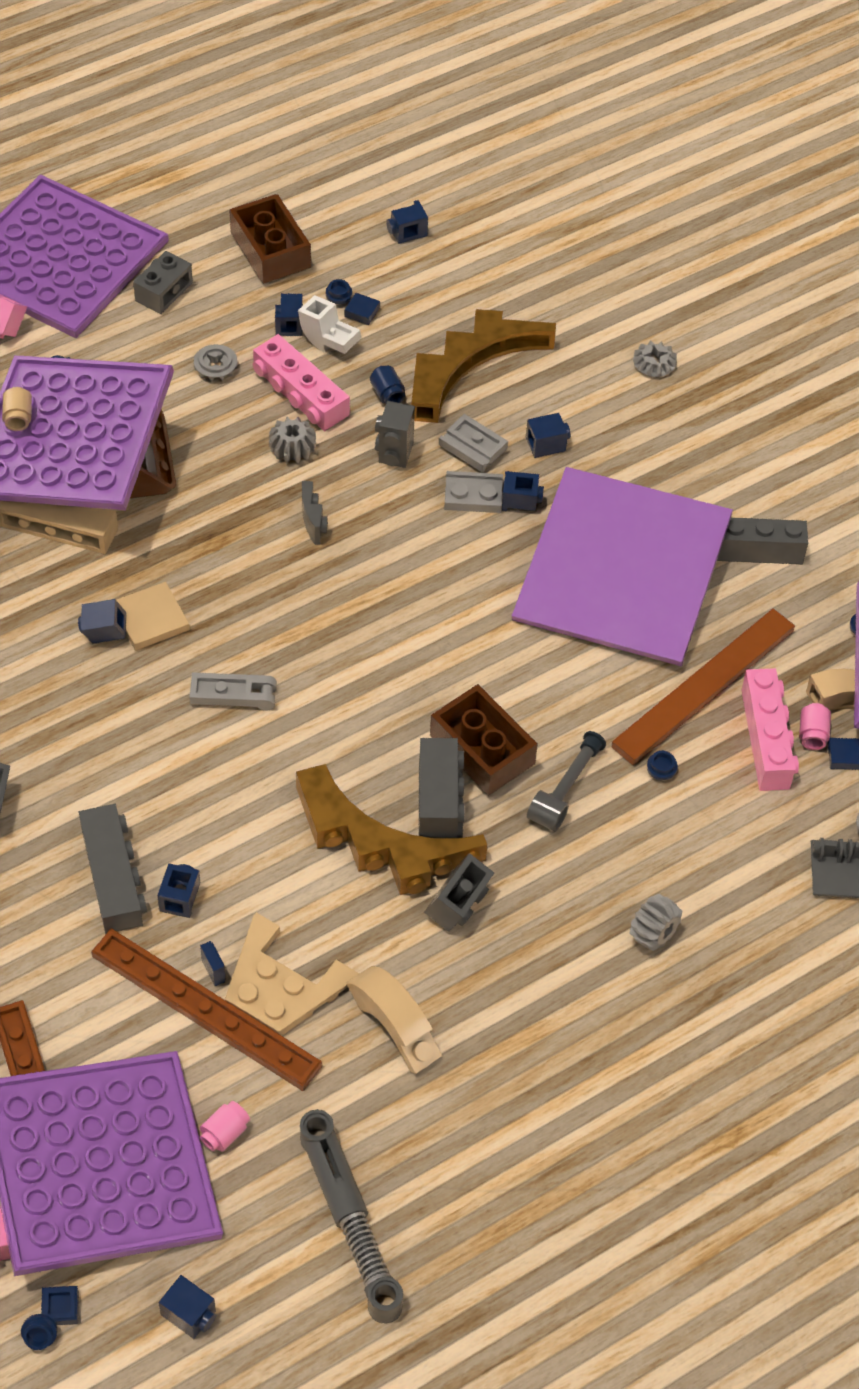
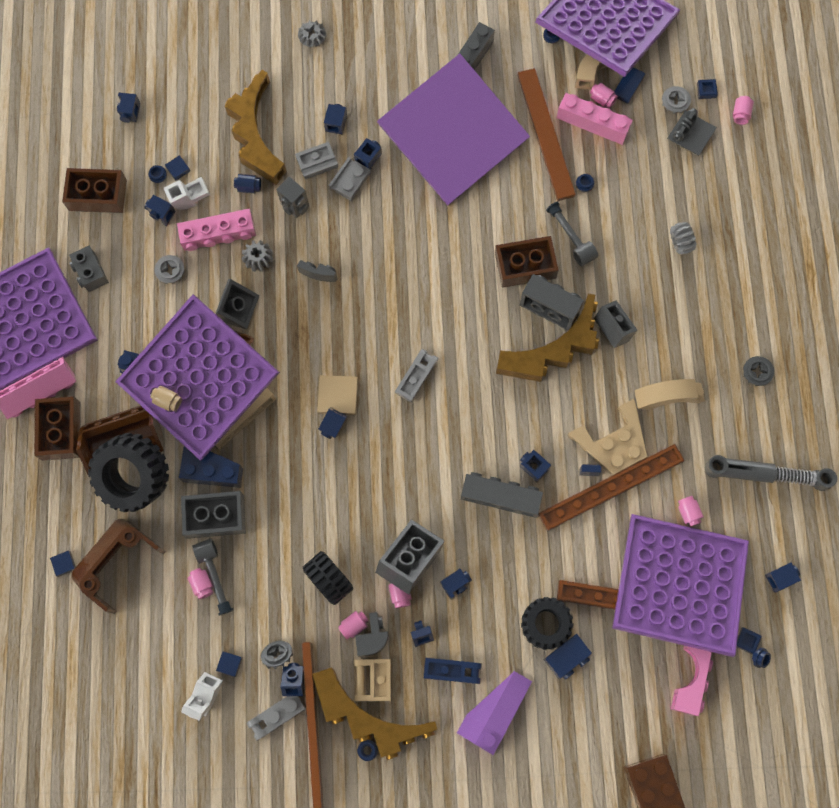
camera: 55 degrees left, 20 degrees up
none -> dark grey slope [216,279,259,329]
none -> dark grey gear [743,356,774,386]

